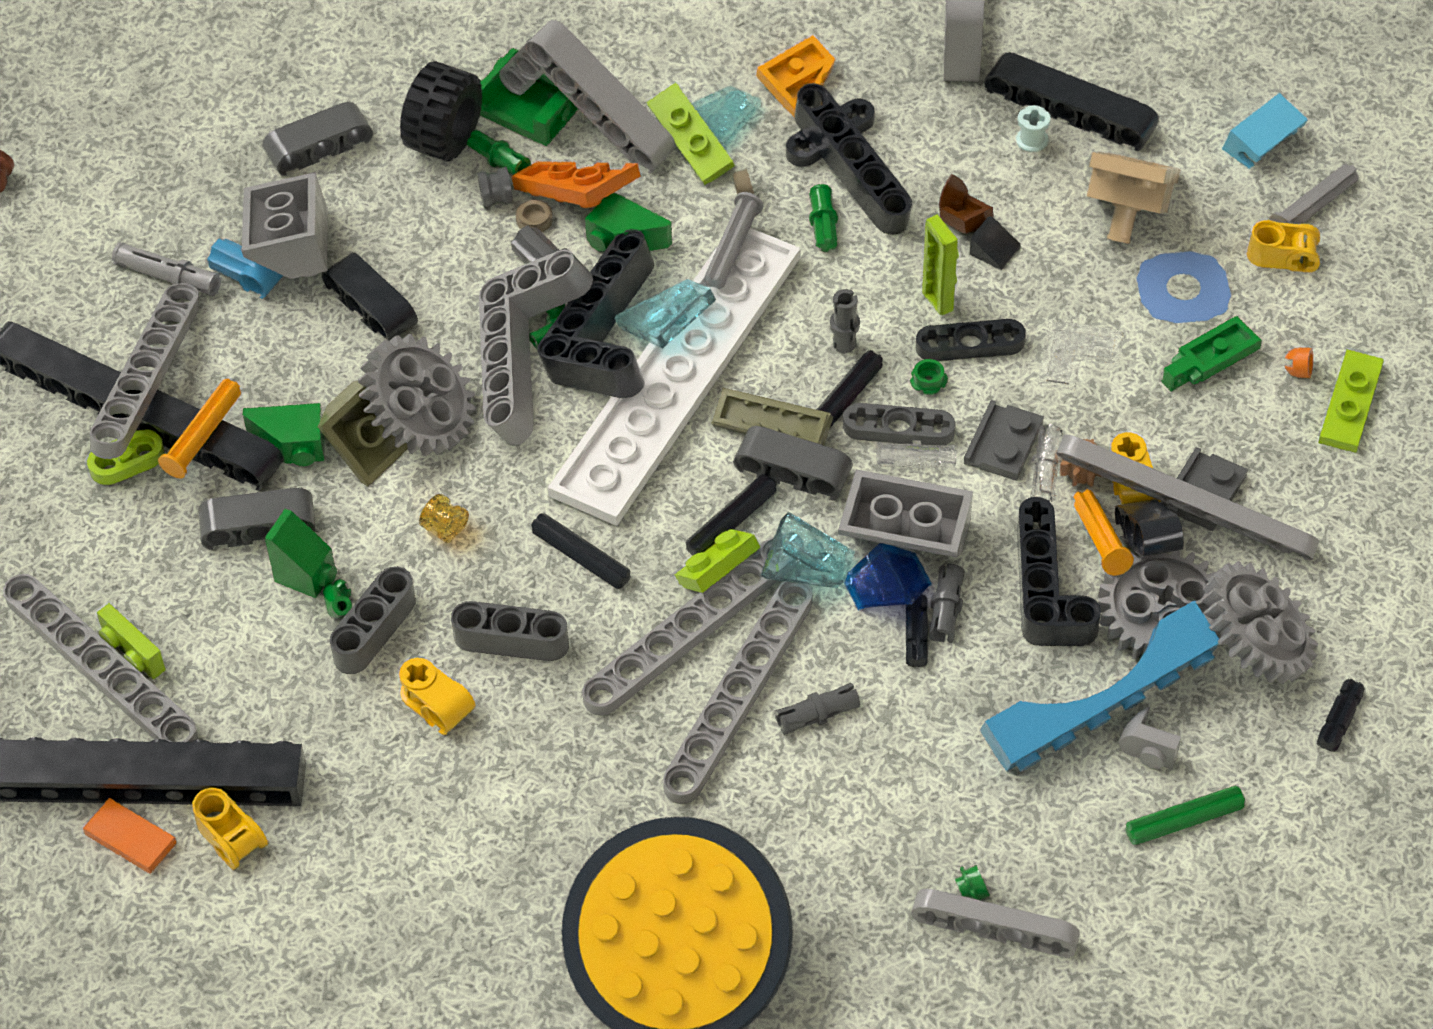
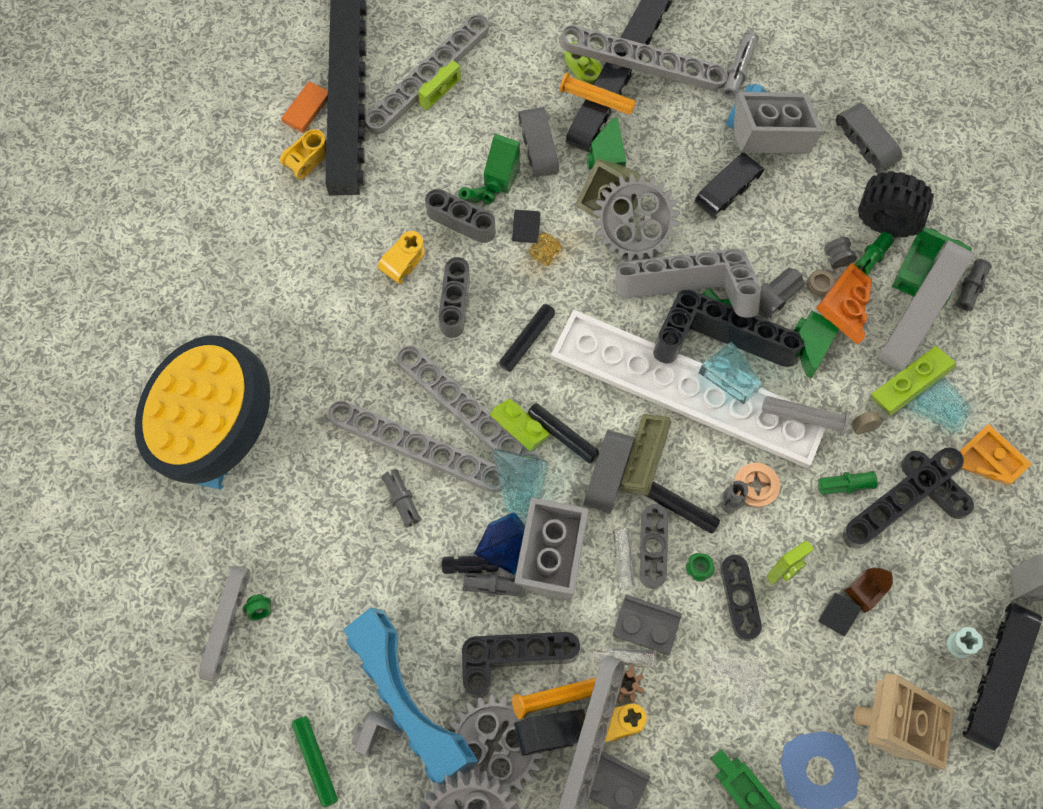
camera: 85 degrees right, 15 degrees up
none -> black slope [512,210,541,243]
none -> light nougat gear [735,463,780,508]

